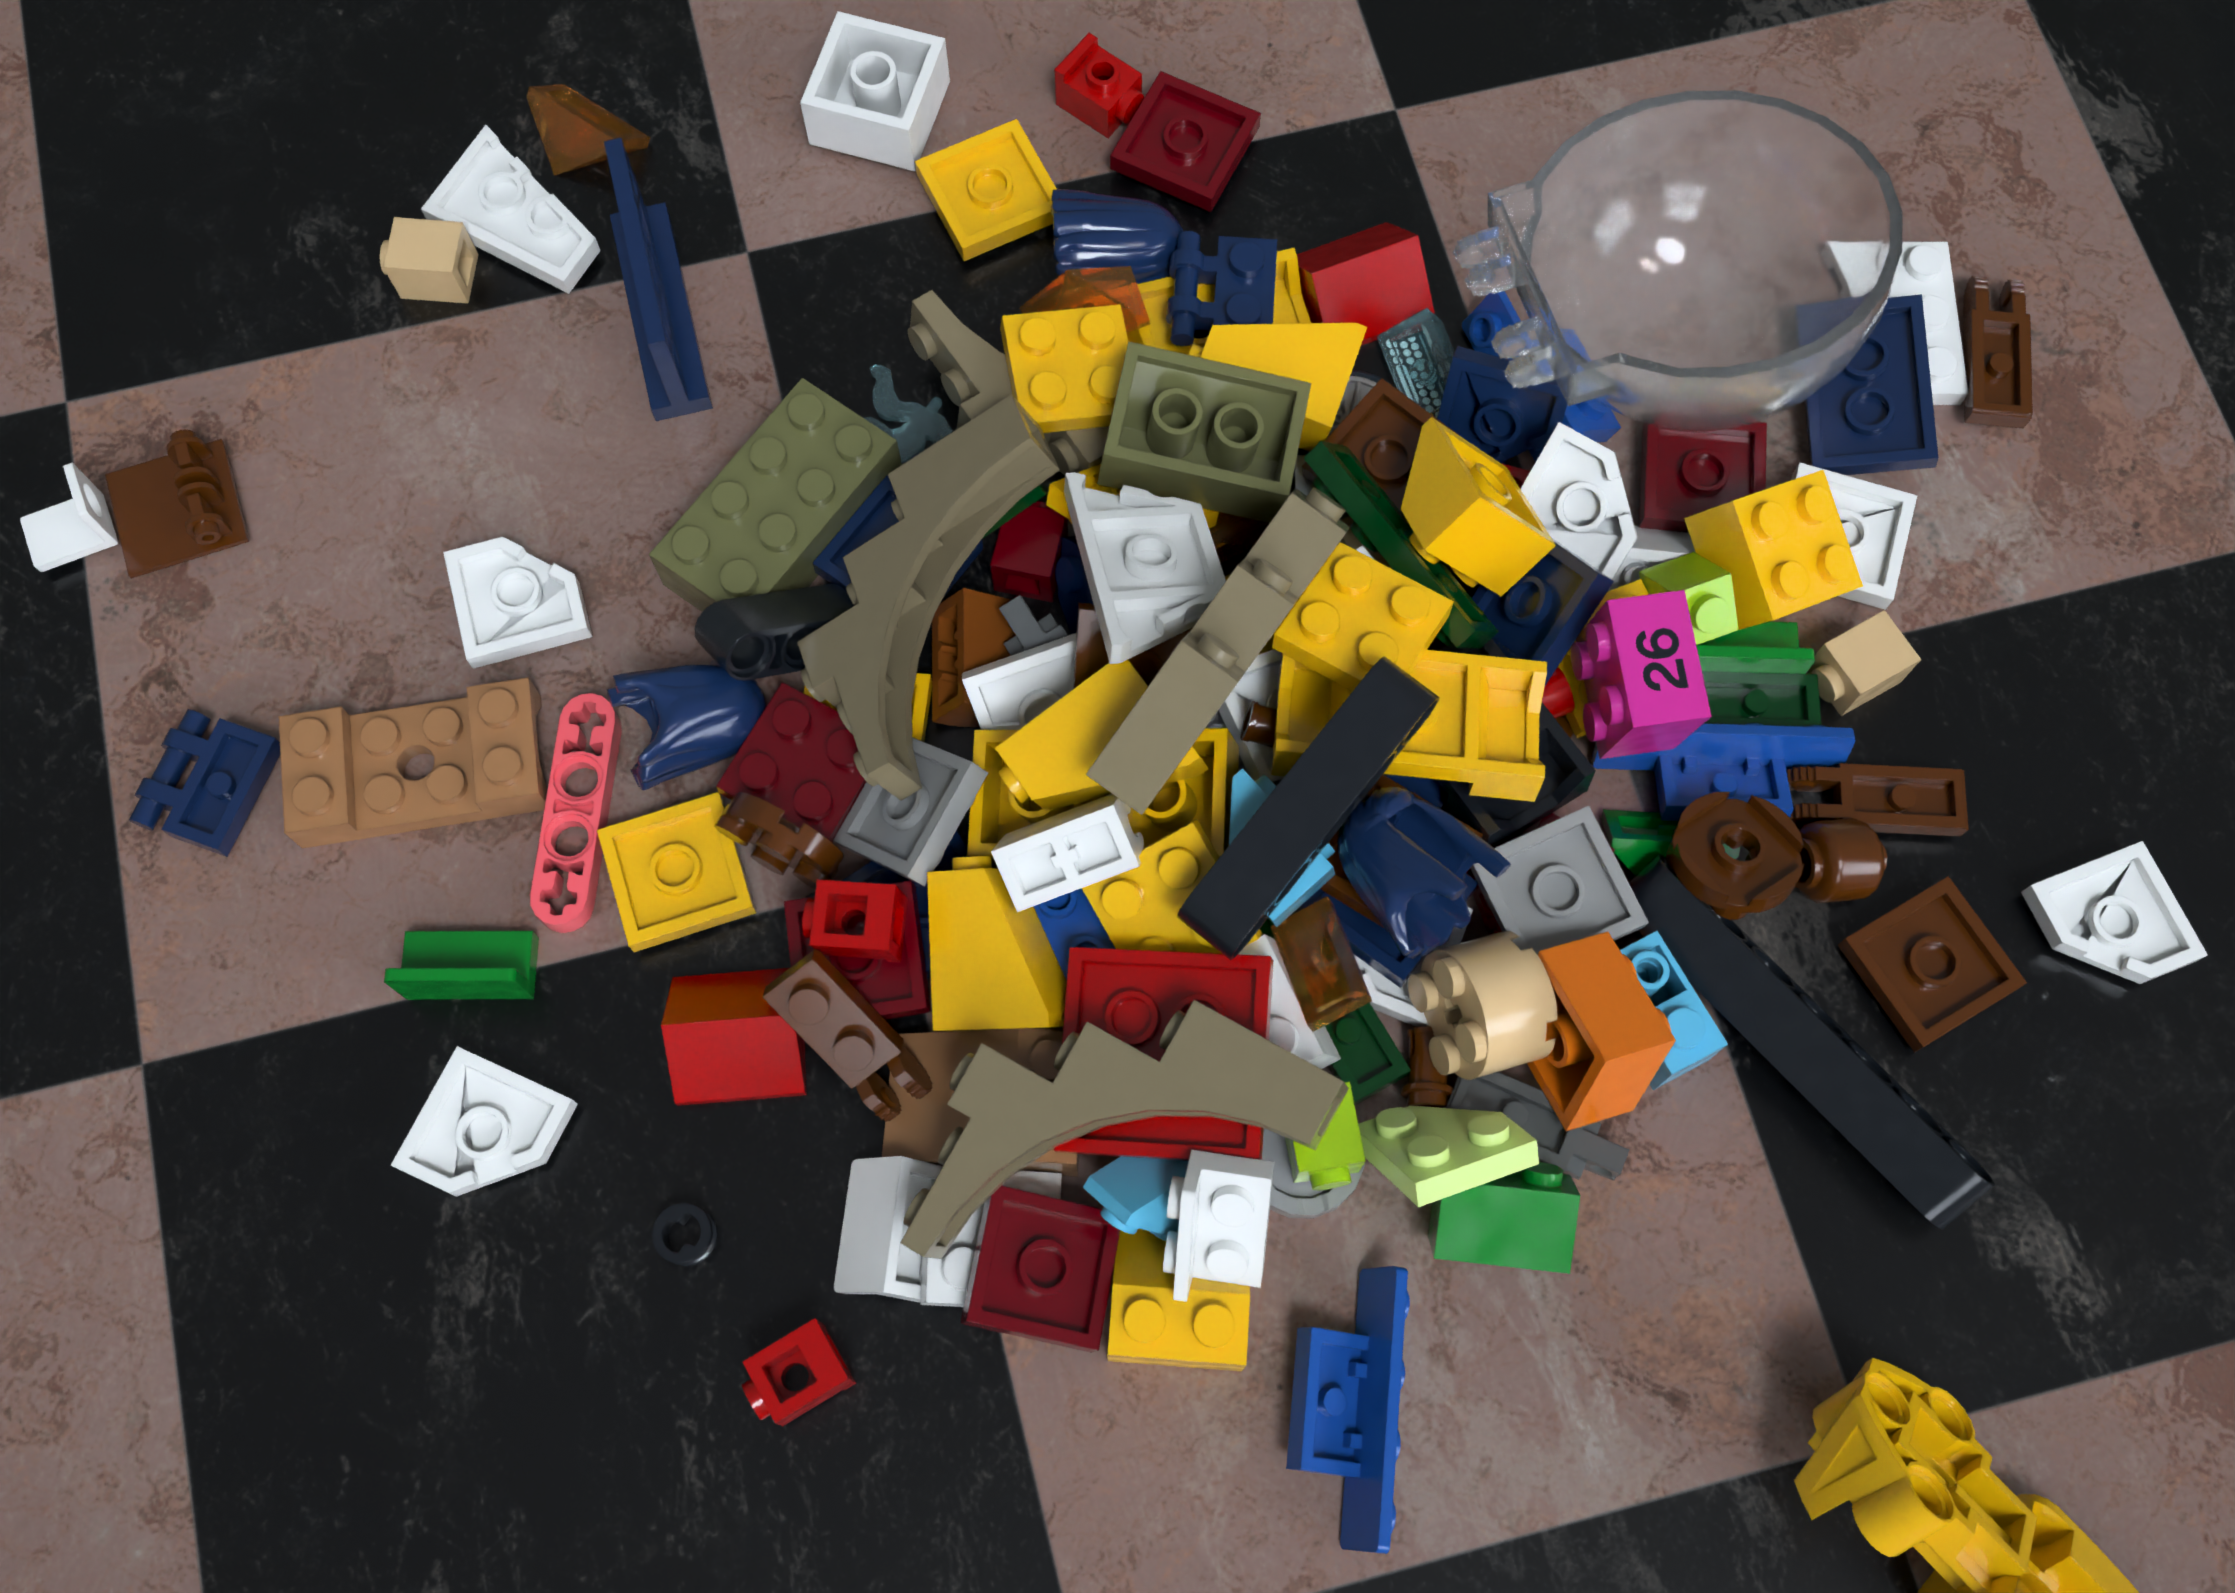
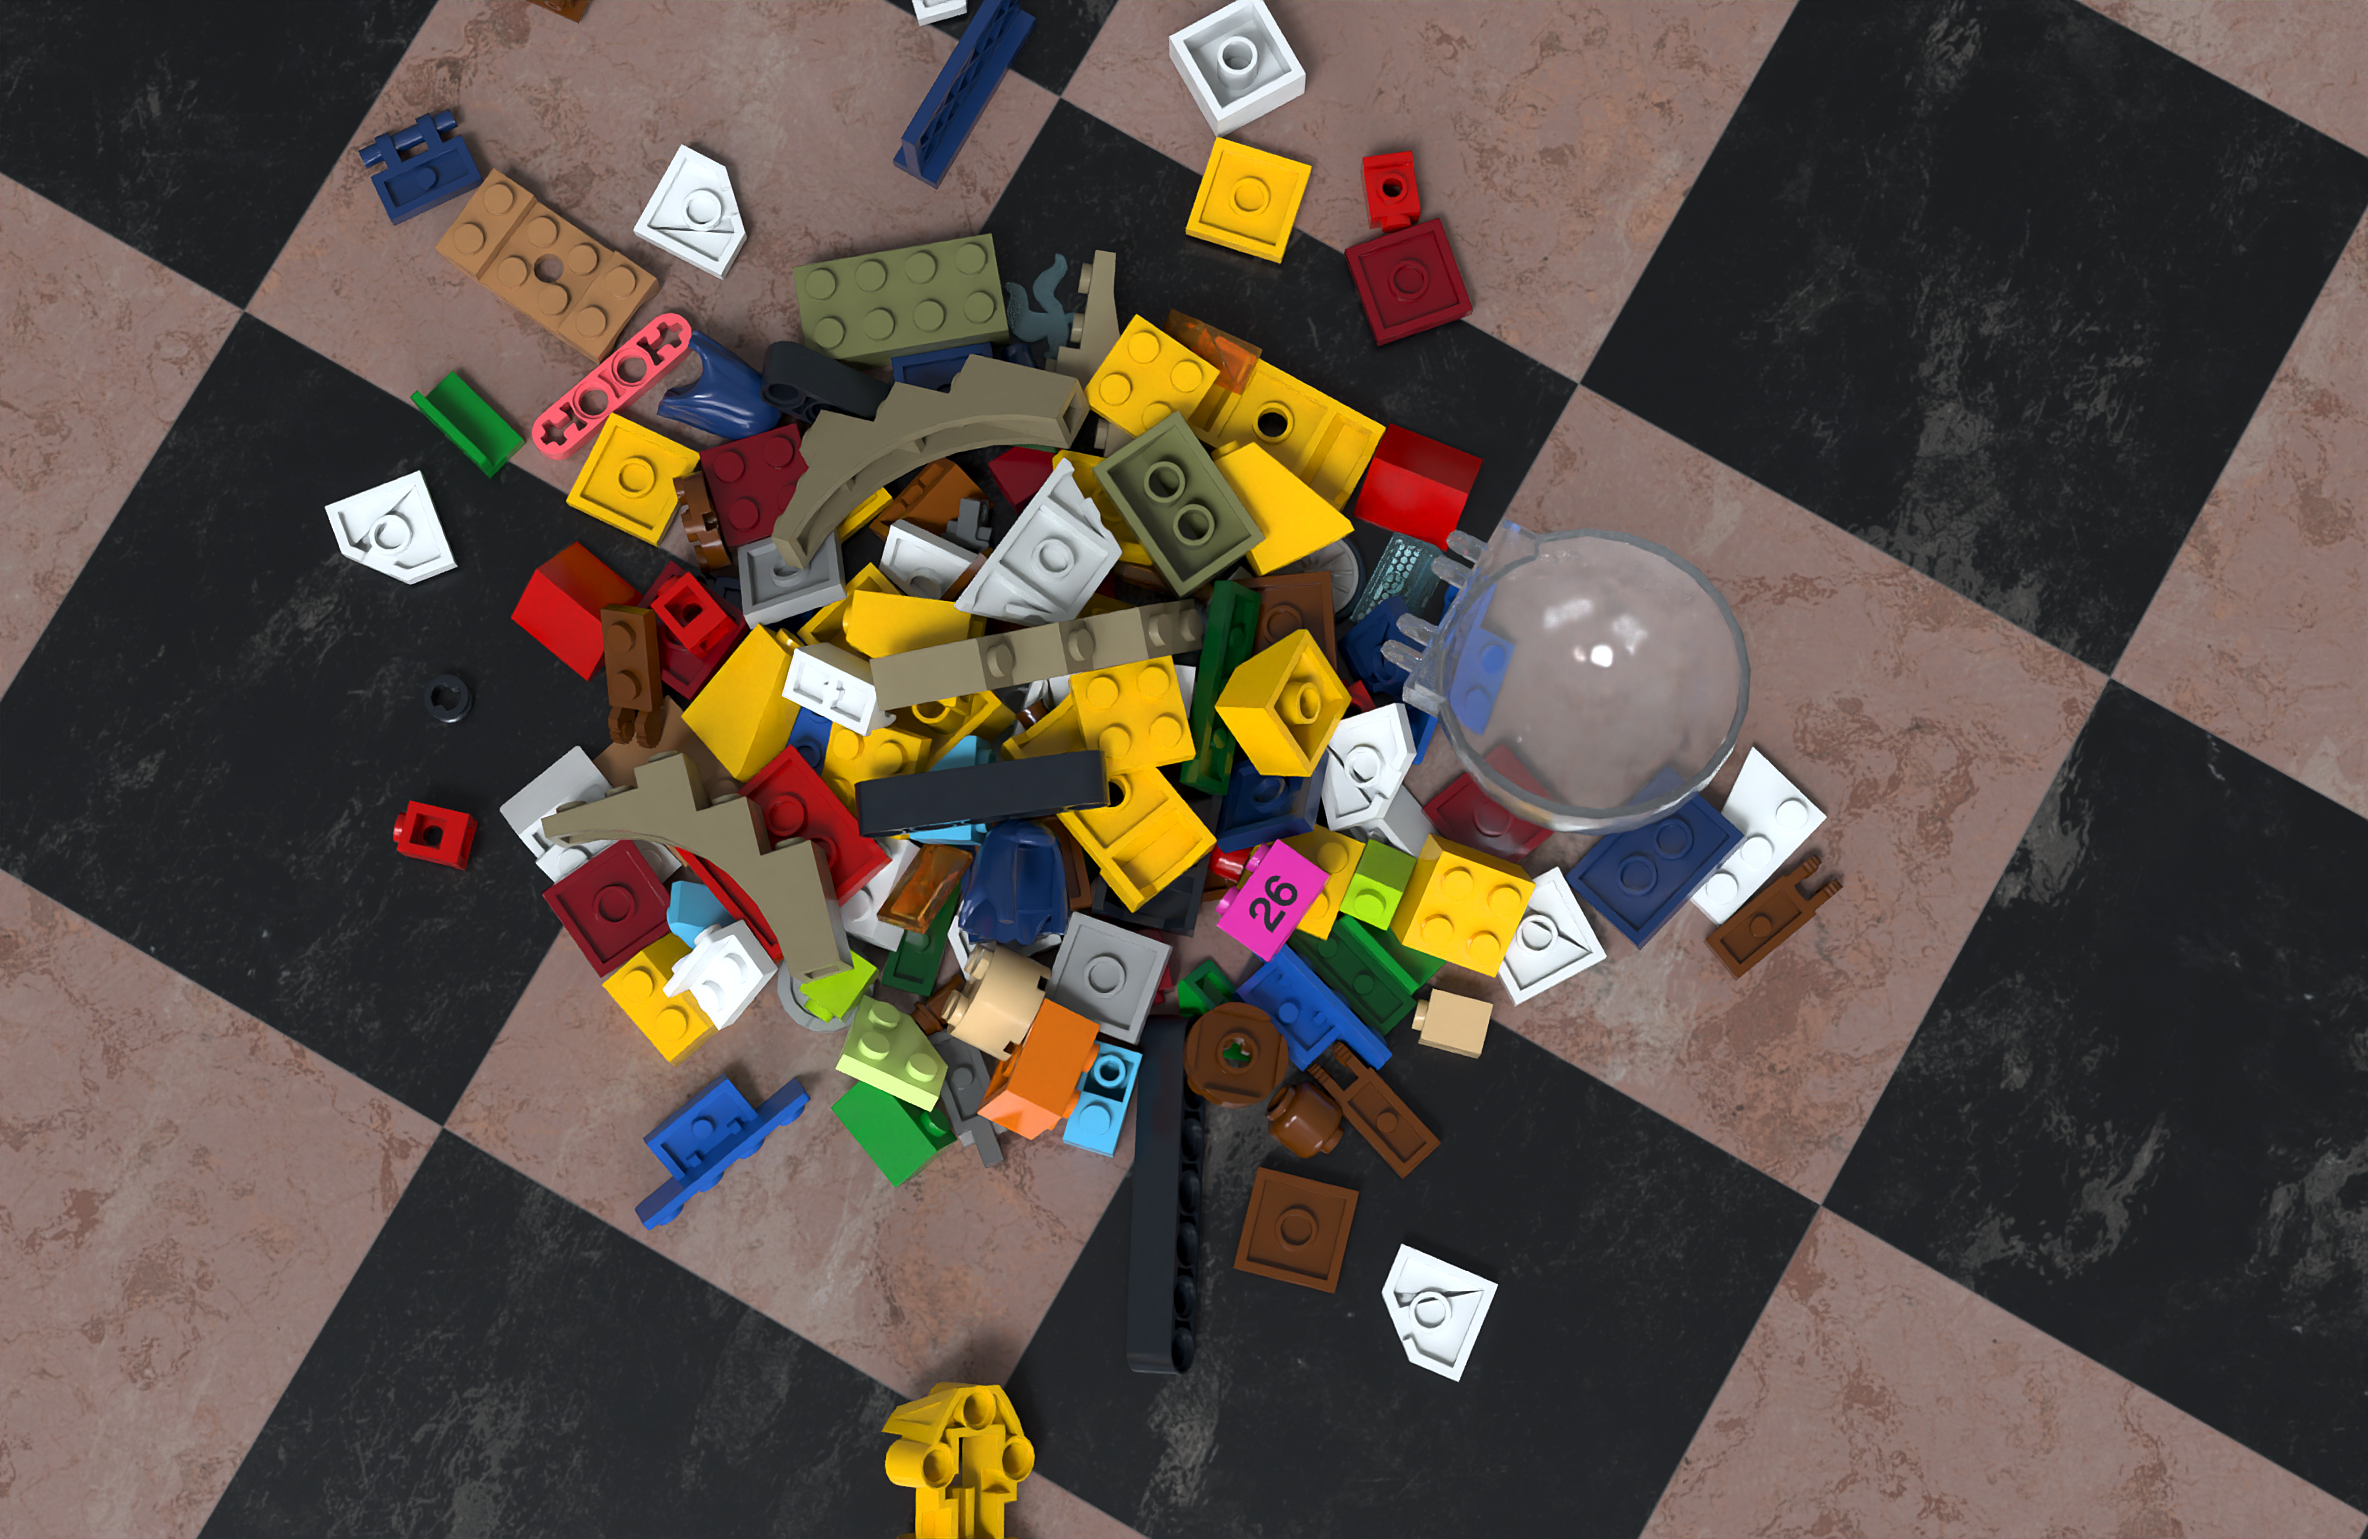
camera: 45 degrees right, 10 degrees up
dark blue hair [1051,189,1183,311] -> none
dark blue plate [1166,231,1277,346] -> none

